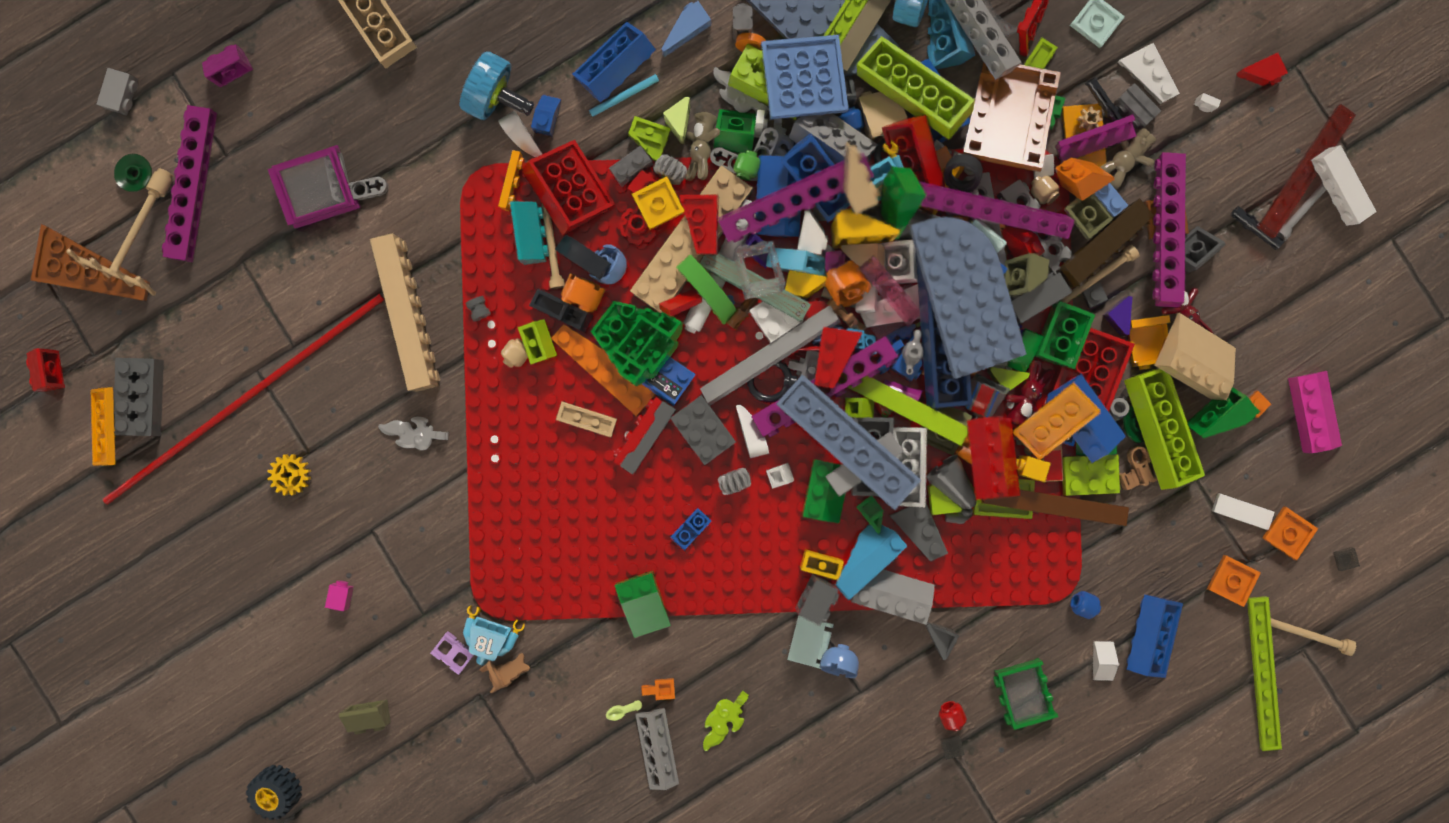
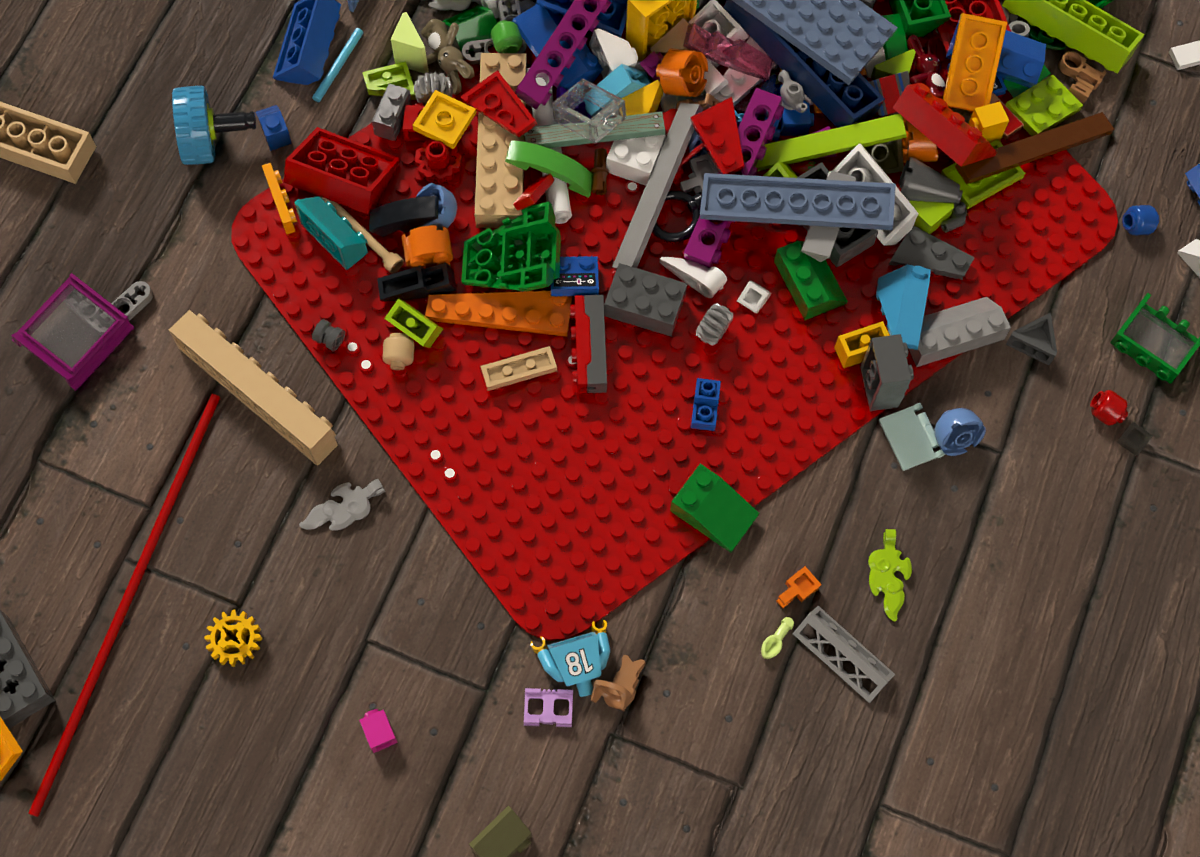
camera: 40 degrees left, 20 degrees down
white piece [498,110,542,157] -> none
green slope [857,496,884,534] -> none

